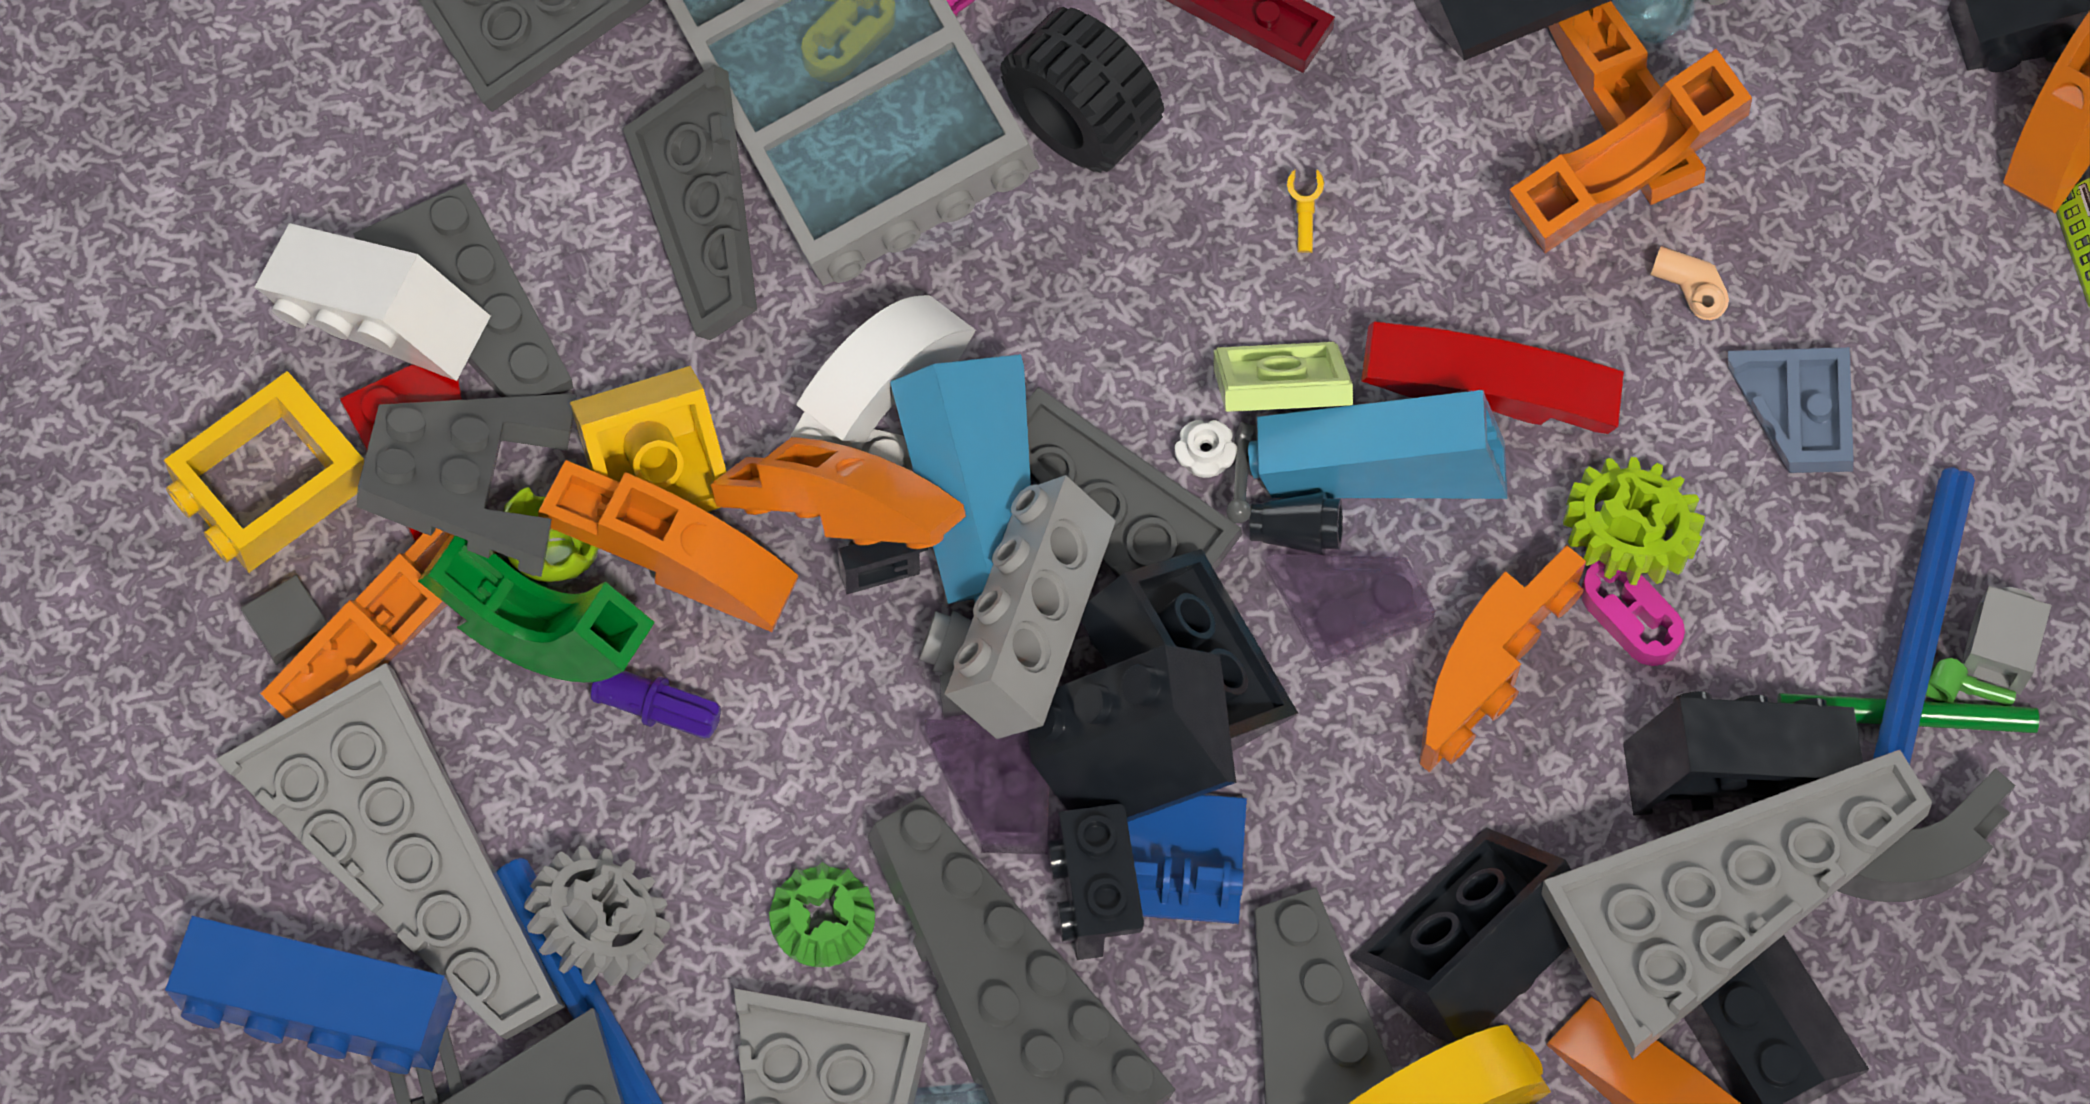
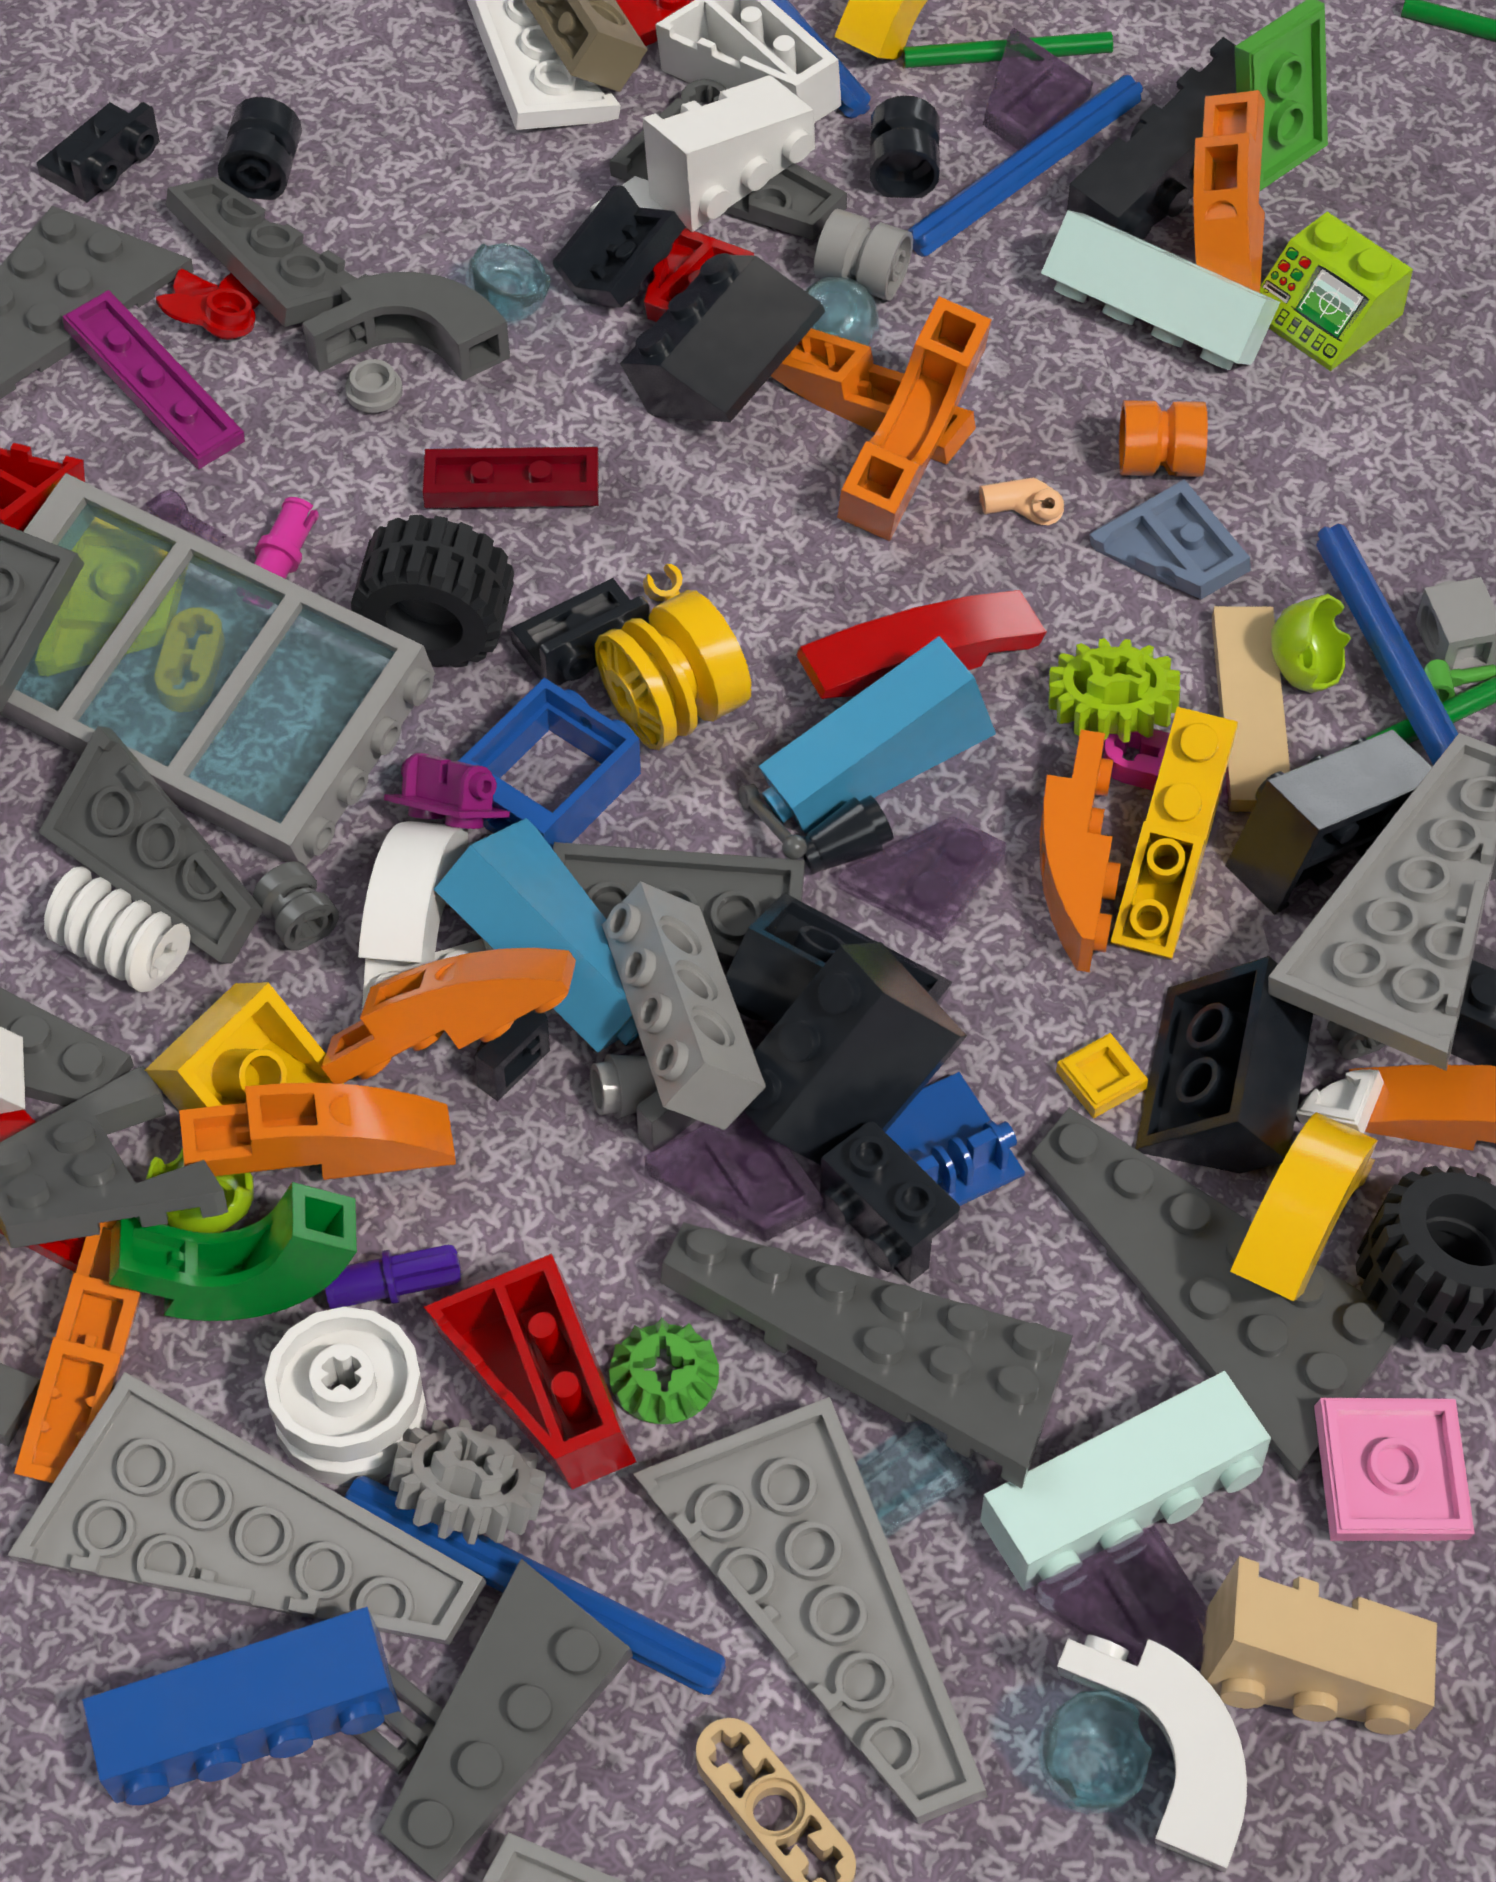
camera: 30 degrees left, 10 degrees down
white plate [1175,420,1237,478] -> none
yellowish green tile [1213,342,1353,412] -> none
none -> white piece [44,866,191,992]
none -> dark grey wheel [253,861,339,951]
none -> white wheel [264,1307,428,1487]
none -> magenta hinge [384,752,510,829]
none -> red wedge [424,1253,637,1489]
none -> blue window [458,677,641,849]
none -> black bracket [510,578,650,686]
none -> yellow wheel [595,590,751,750]
none -> light aqua brick [1041,210,1280,370]
none -> yellow tile [1056,1033,1148,1119]
none -> yellow slope [1110,706,1238,960]
none -> orange wheel [1119,400,1208,477]
none -> tan tile [1212,606,1290,812]
none -> lime hair [1271,593,1351,693]
none -> white tile [1296,1069,1384,1133]

